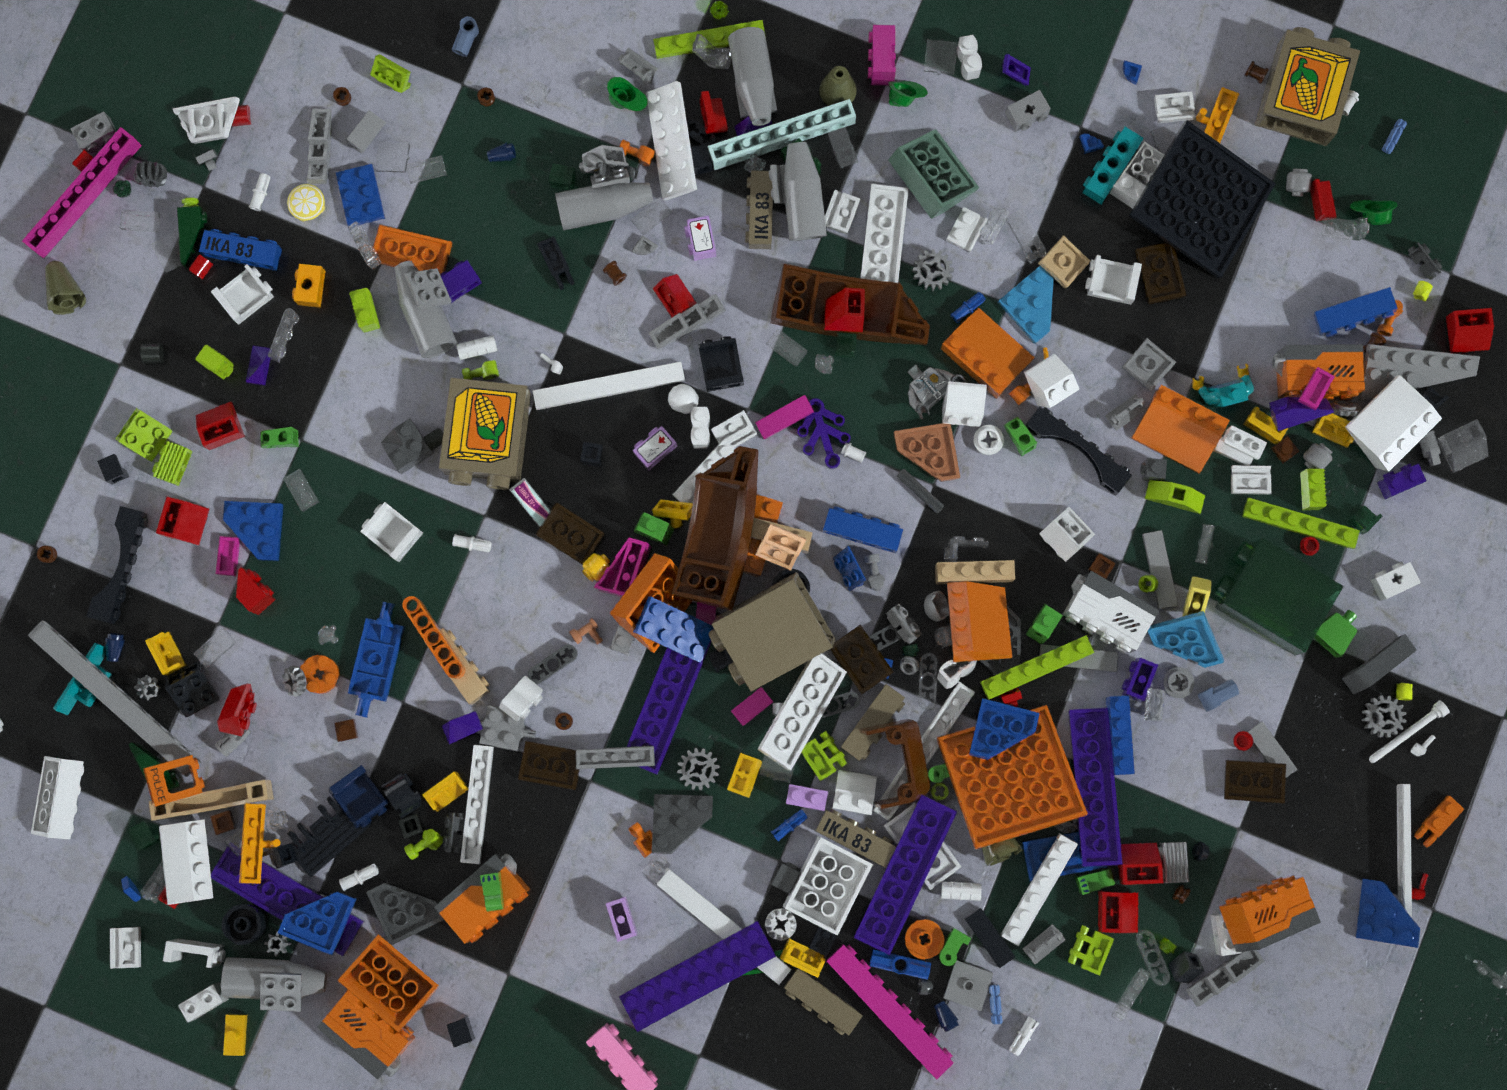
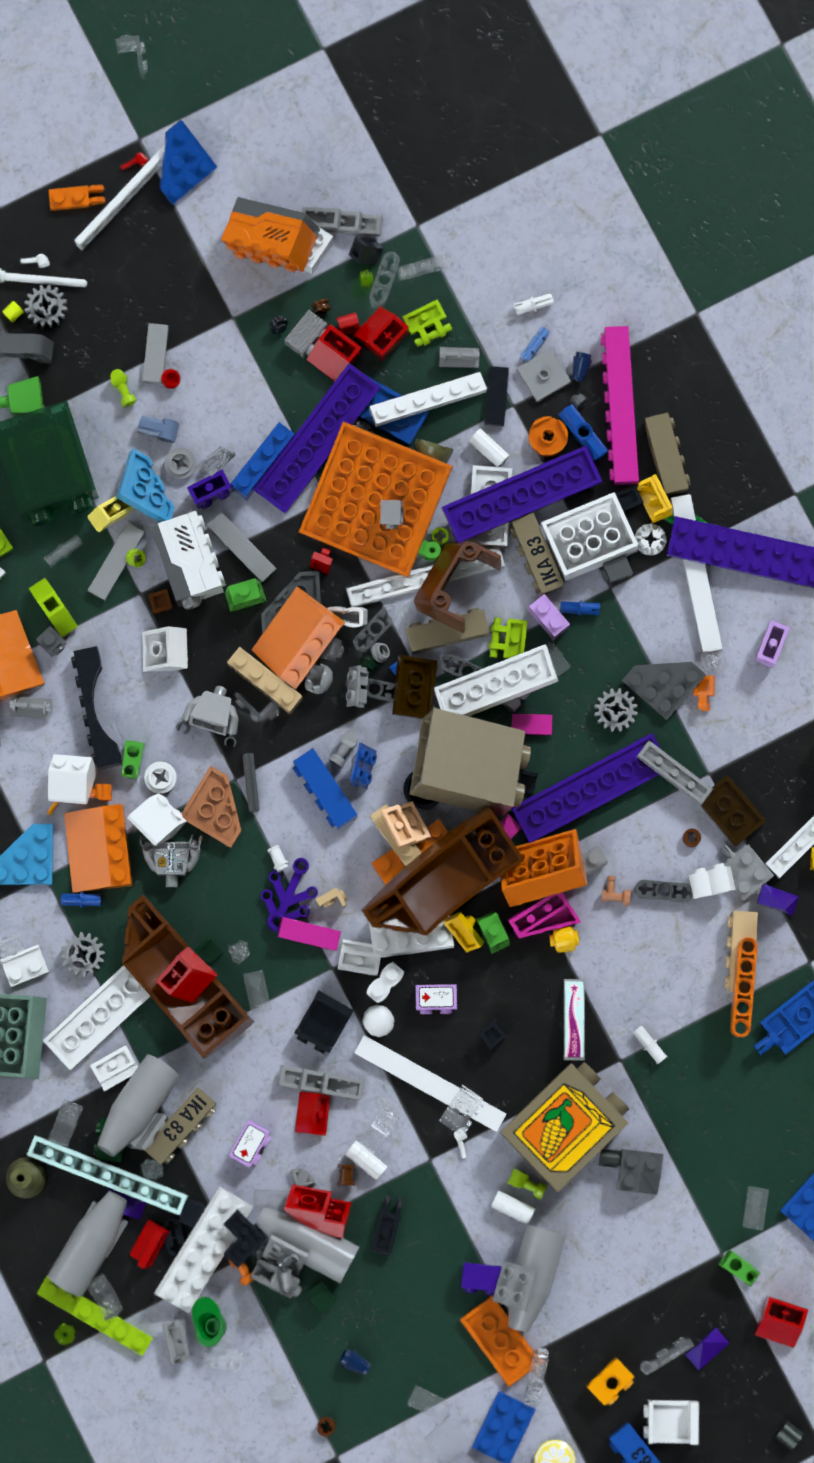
camera: 145 degrees left, 0 degrees up
lime brick [195,345,234,380] -> none
lime brick [349,288,380,333] -> none
white panel [360,502,423,562] -> none
dark brown plate [535,502,605,565] -> none
plate [633,596,714,663] -> none
yellow hinge [727,753,763,798] -> none
white slope [832,770,877,815] -> none
bright green leg [939,927,971,966] -> none
blue plate [969,698,1040,760] -> none
lime plate [980,635,1094,700] -> none
bright green leg [1075,868,1115,895] -> none
dark brown plate [1224,760,1286,803] -> none
none -> lime leg [110,369,137,408]
none -> light grey torso [176,686,239,747]
none -> black plate [223,1209,267,1268]
none -> red slope [284,1184,351,1239]
none -> tan bracket [315,887,348,908]
none -> red brick [336,312,360,335]
none -> white axle [345,1141,388,1180]
none -> light grey brick [380,500,404,529]
none -> clear brick [439,1085,483,1134]

